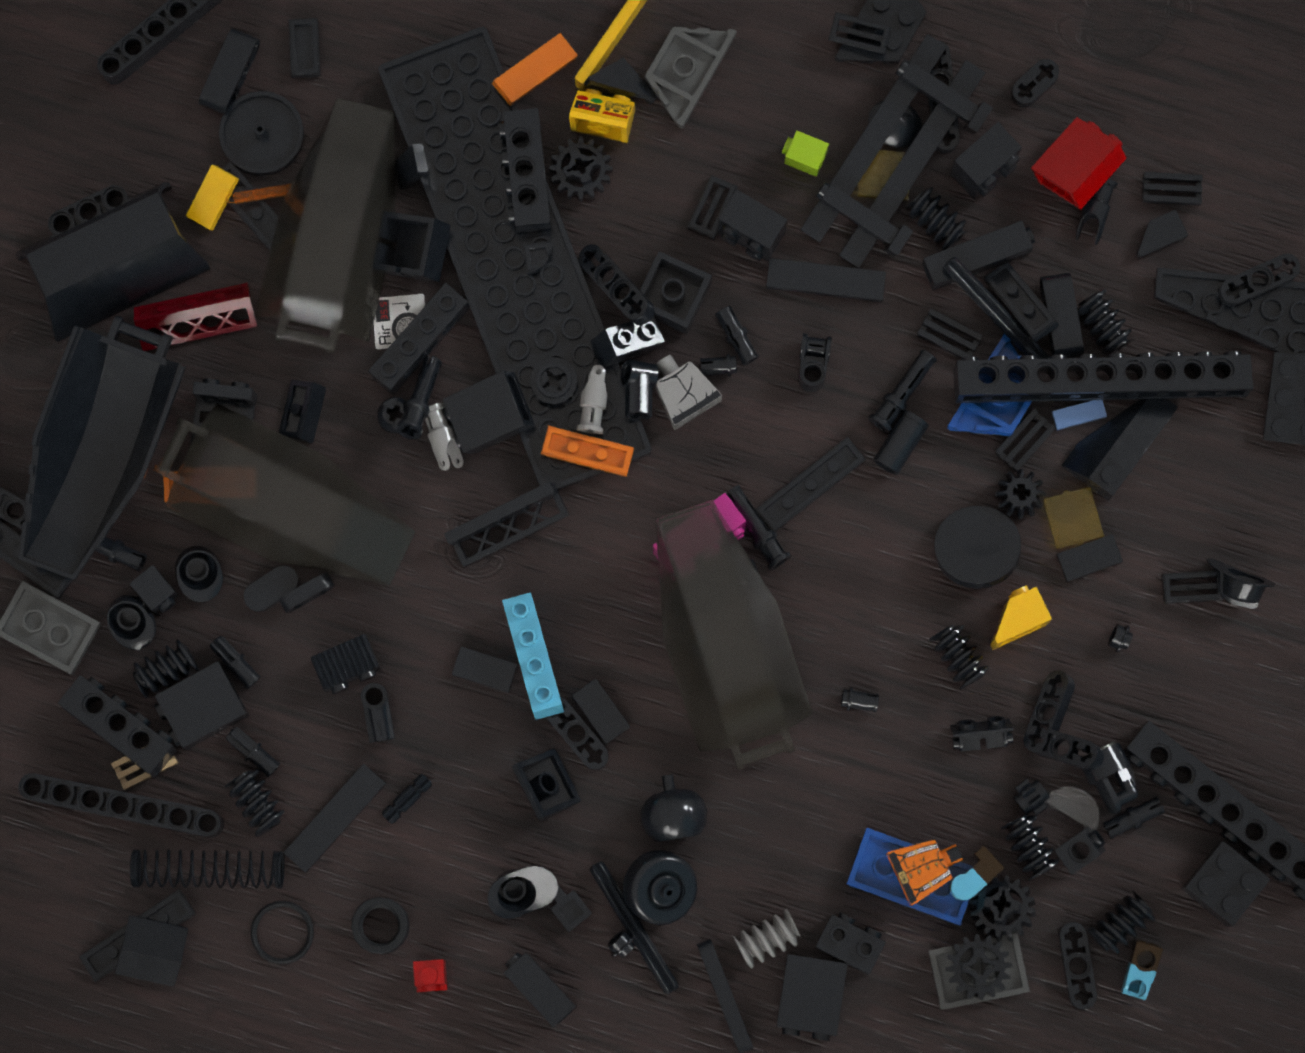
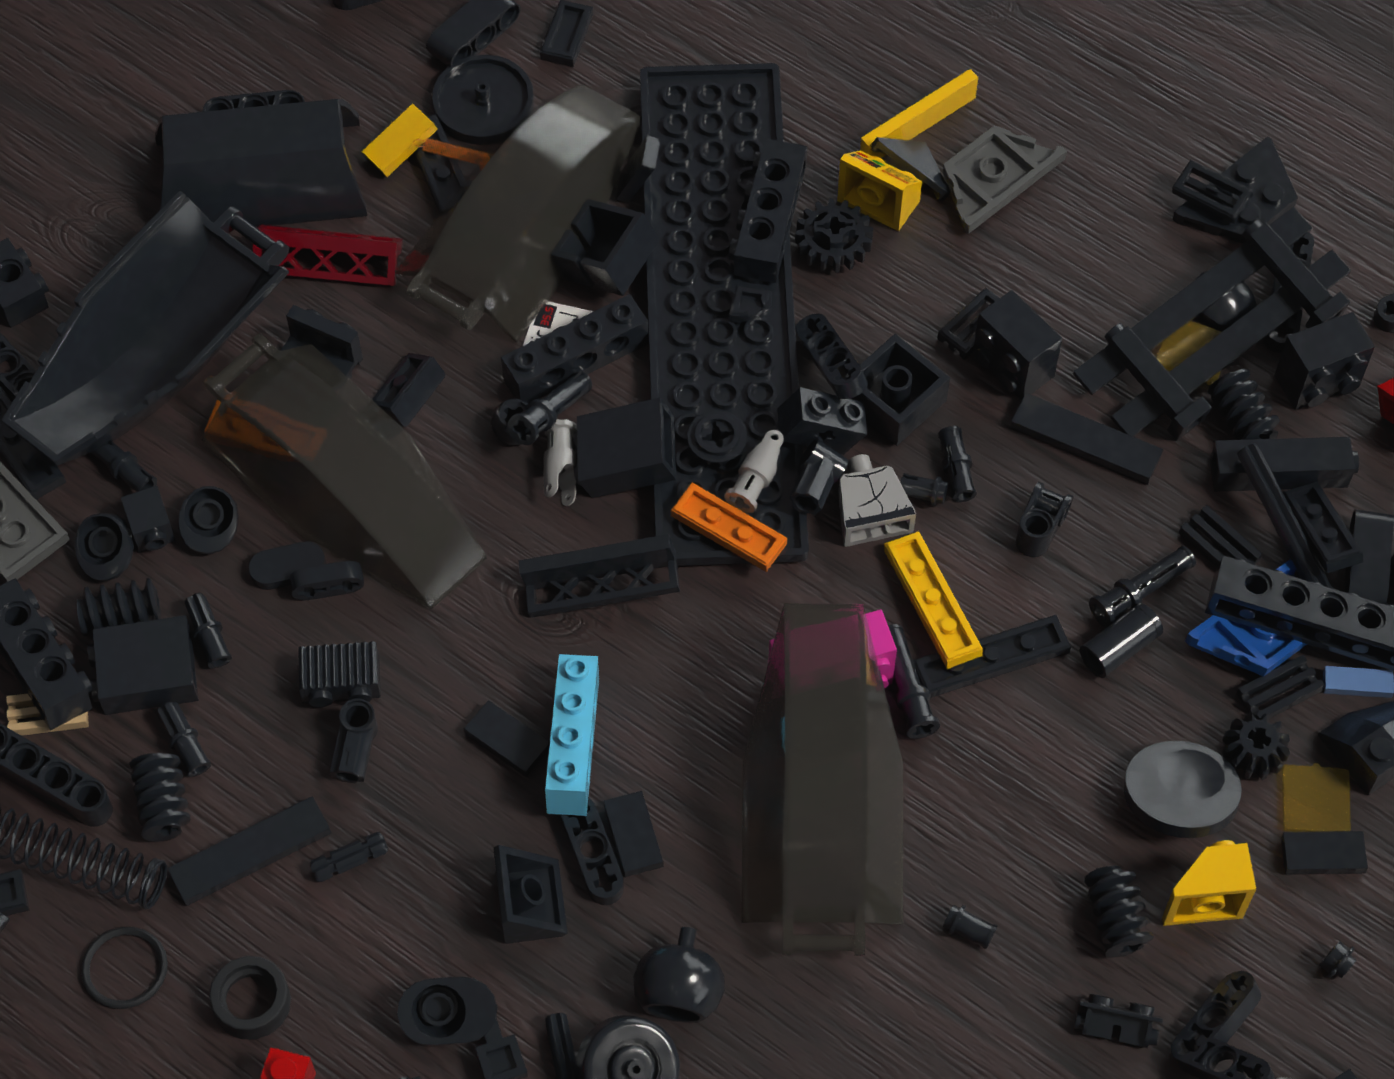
camera: 15 degrees right, 20 degrees down
orange tile [492,33,578,106] -> none
lime brick [782,131,829,177] -> none
none -> yellow tile [884,531,983,669]

